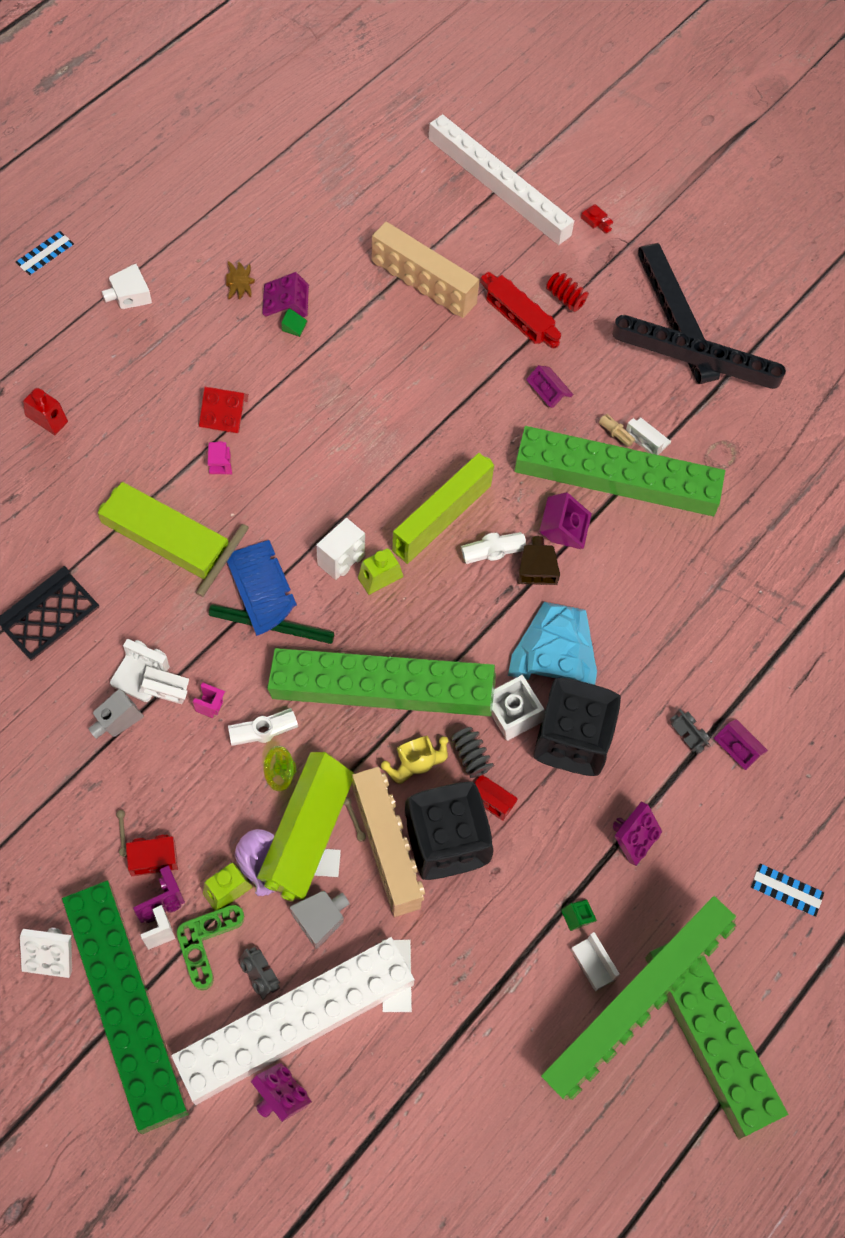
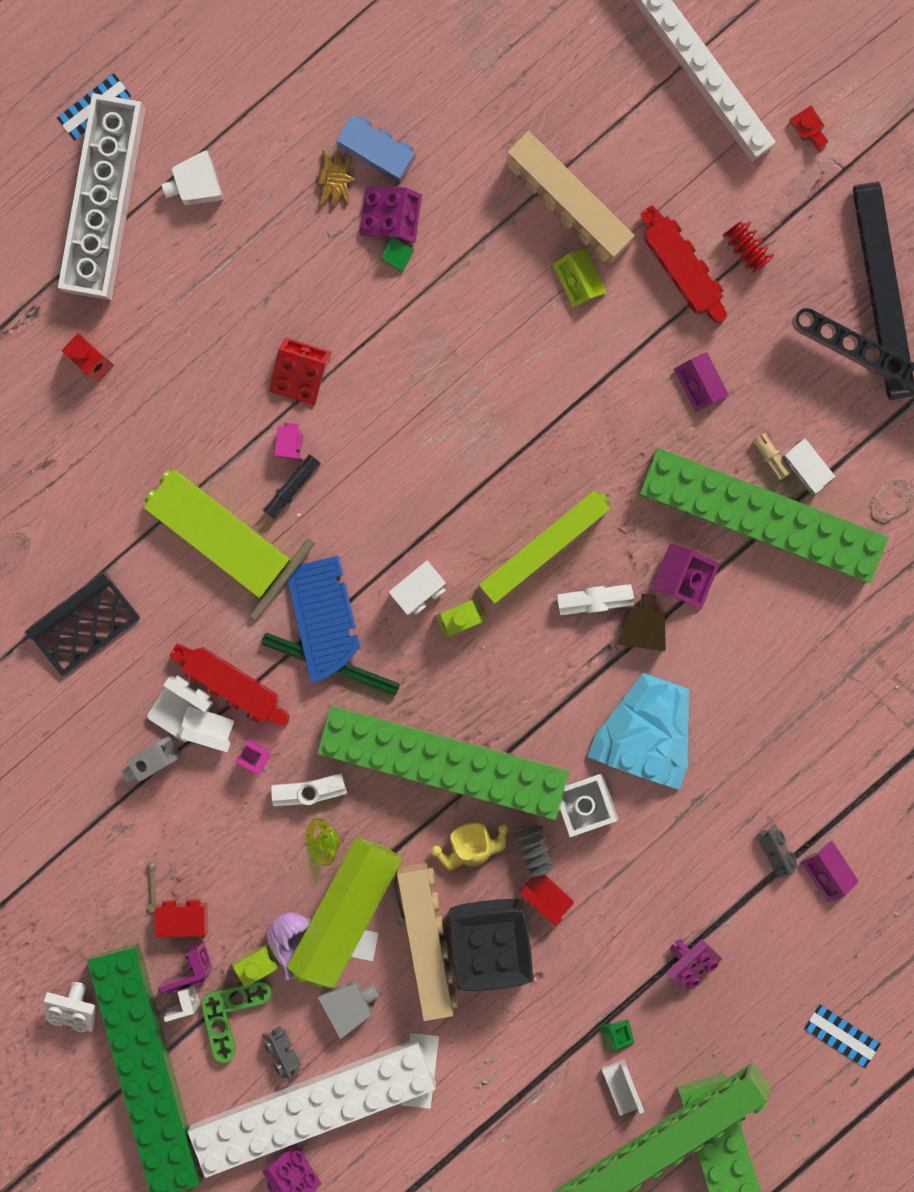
camera: 10 degrees right, 25 degrees up
black piece [533,678,621,776] -> none
none -> white brick [58,93,146,301]
none -> red hinge [169,643,290,726]
none -> black pin [263,454,321,520]
none -> medium blue brick [336,115,415,183]
none -> lime panel [553,248,607,308]

